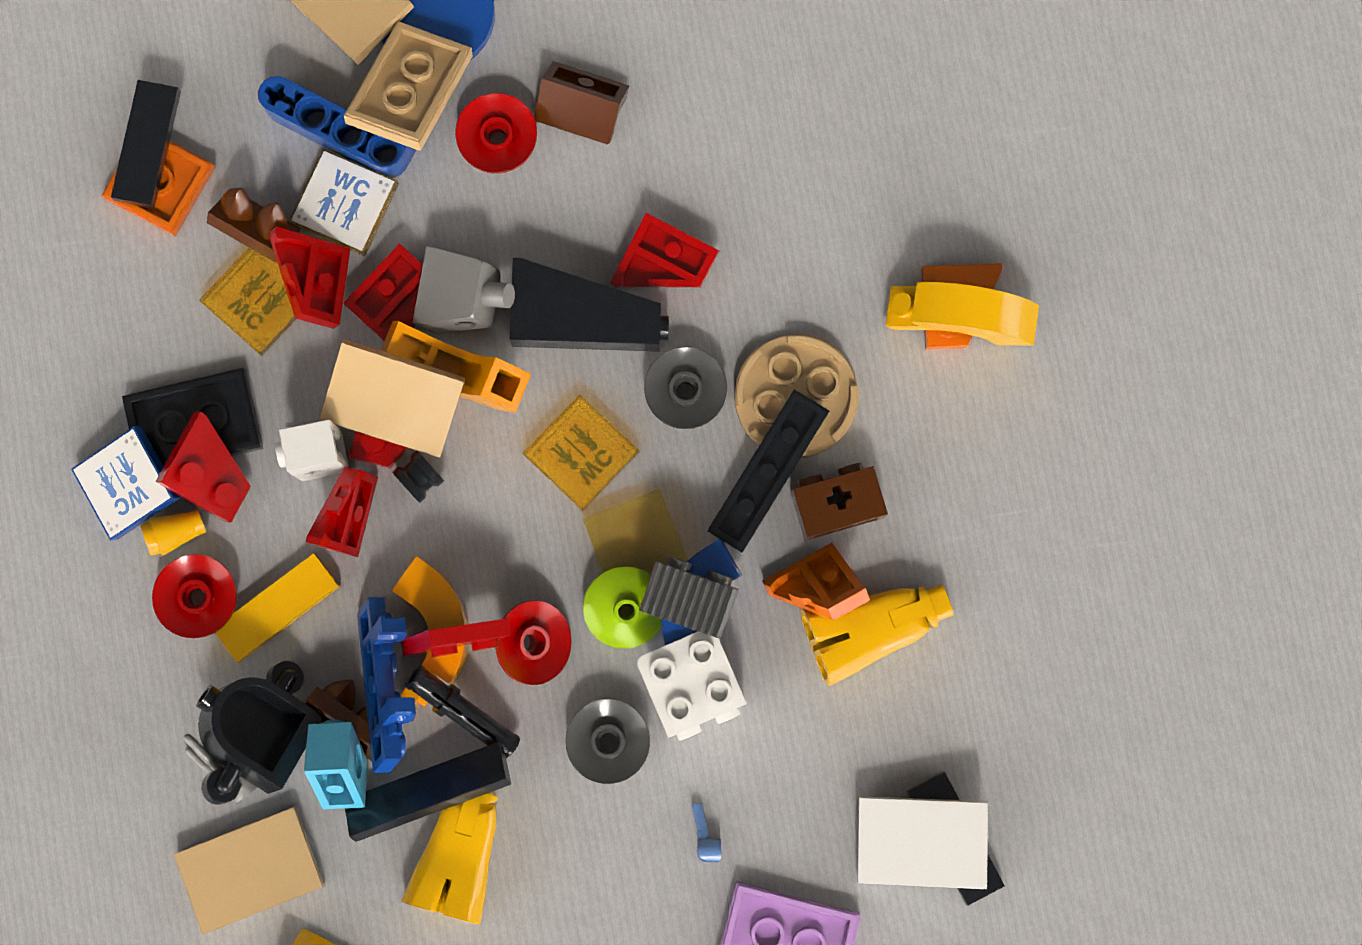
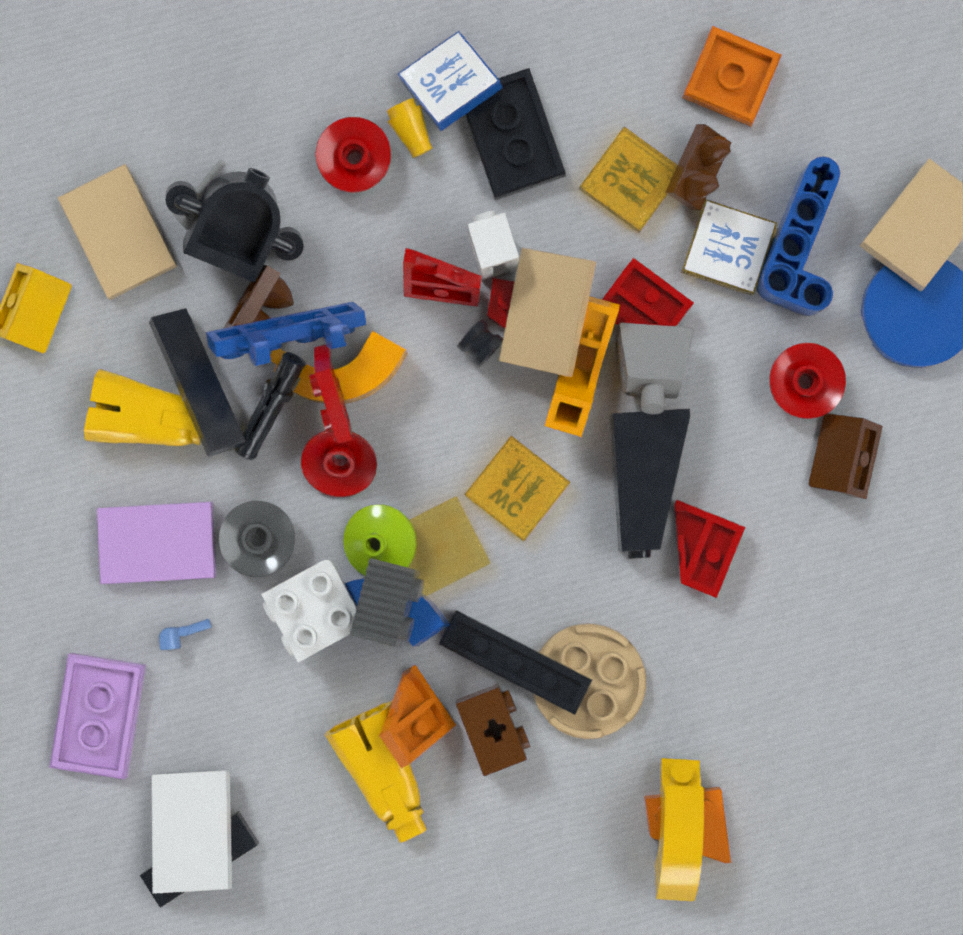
camera: 90 degrees right, 5 degrees up
black tile [111,80,181,209] -> none
red wing [155,411,251,523] -> none
yellow tile [215,553,340,663] -> none
red wing [269,226,350,329] -> none
medium azure brick [304,719,368,809] -> none
tan tile [344,21,473,151] -> none
dark grey dish [644,347,727,429] -> none
none -> lavender tile [97,502,217,584]

